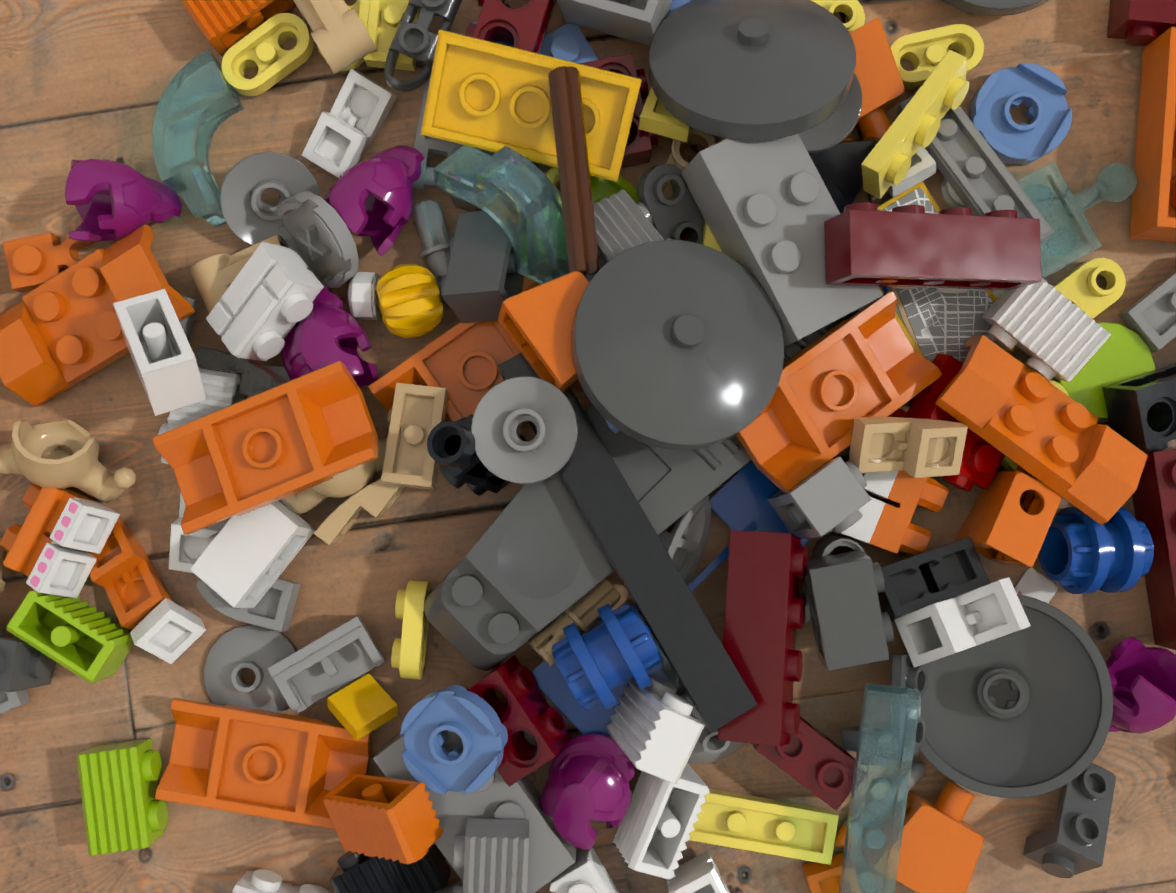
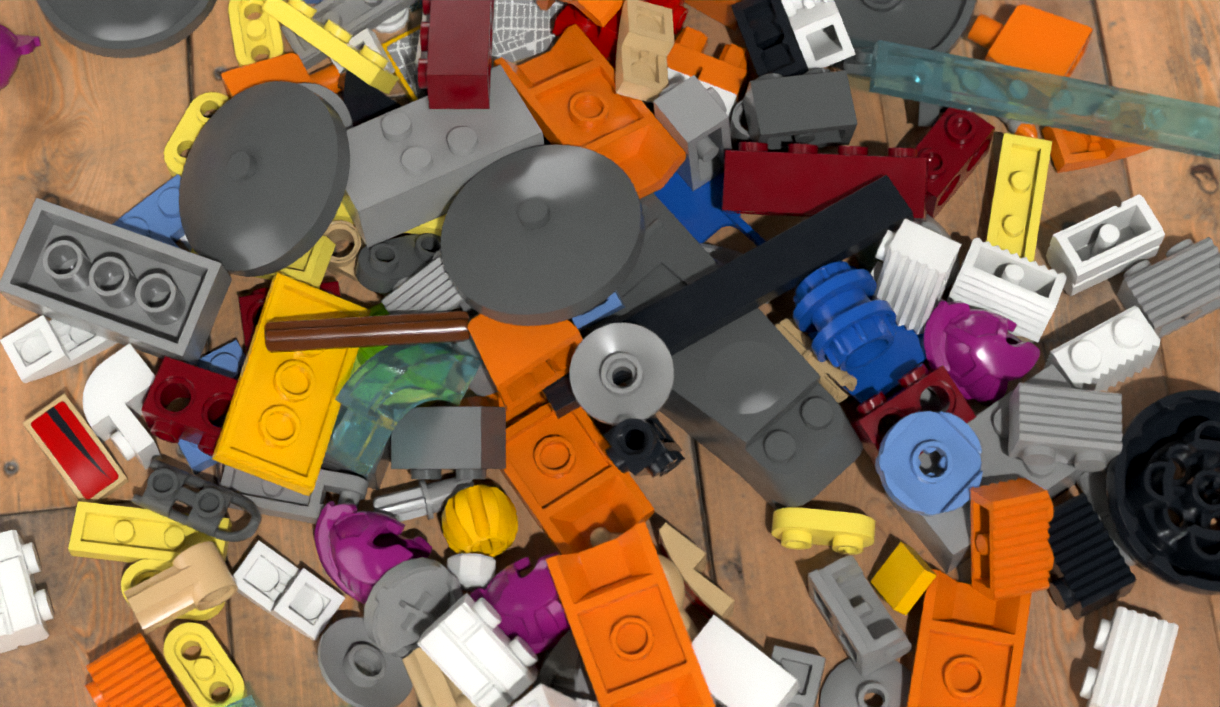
camera: 85 degrees left, 20 degrees down
tan plate [381,382,449,490] -> none

